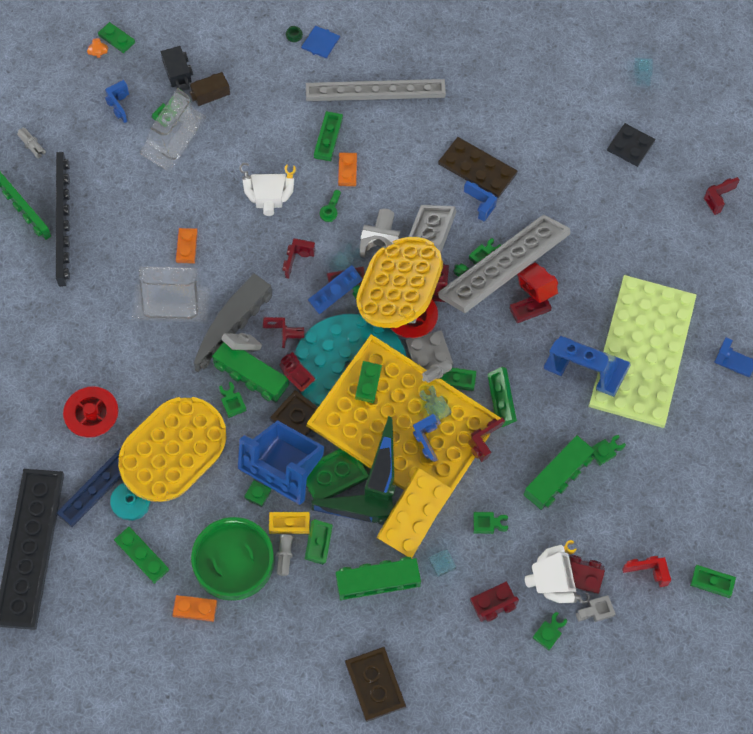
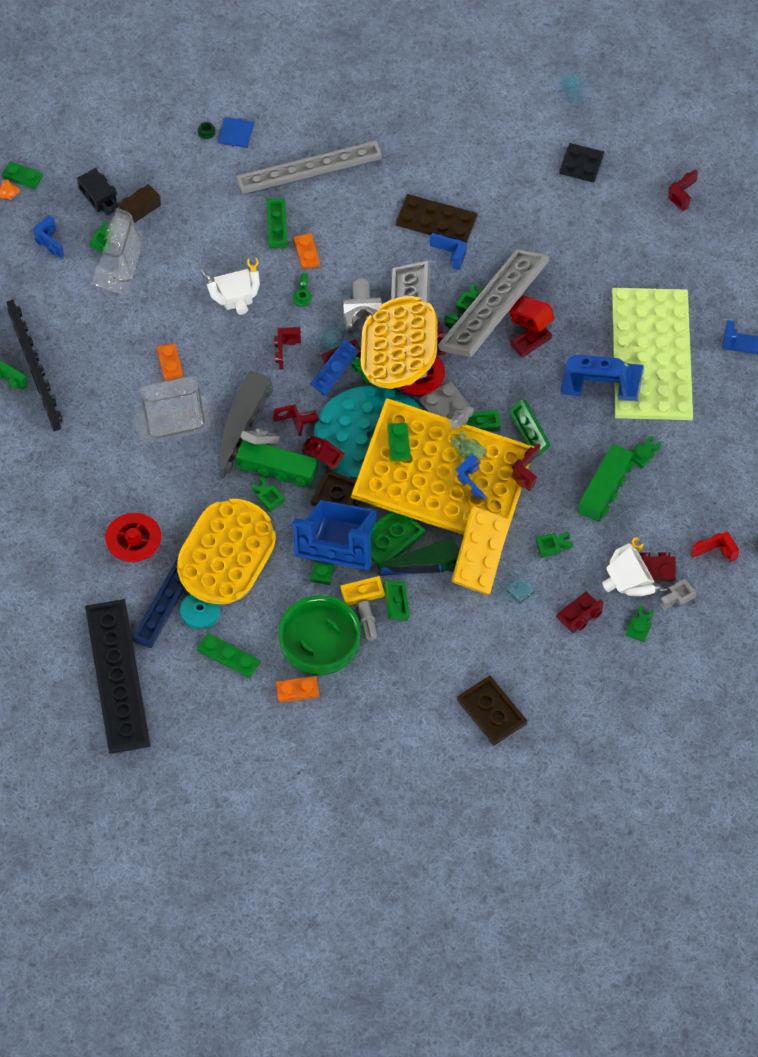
camera: 15 degrees left, 5 degrees down
green brick [336,557,421,600] -> none
slope [365,416,397,502] -> none

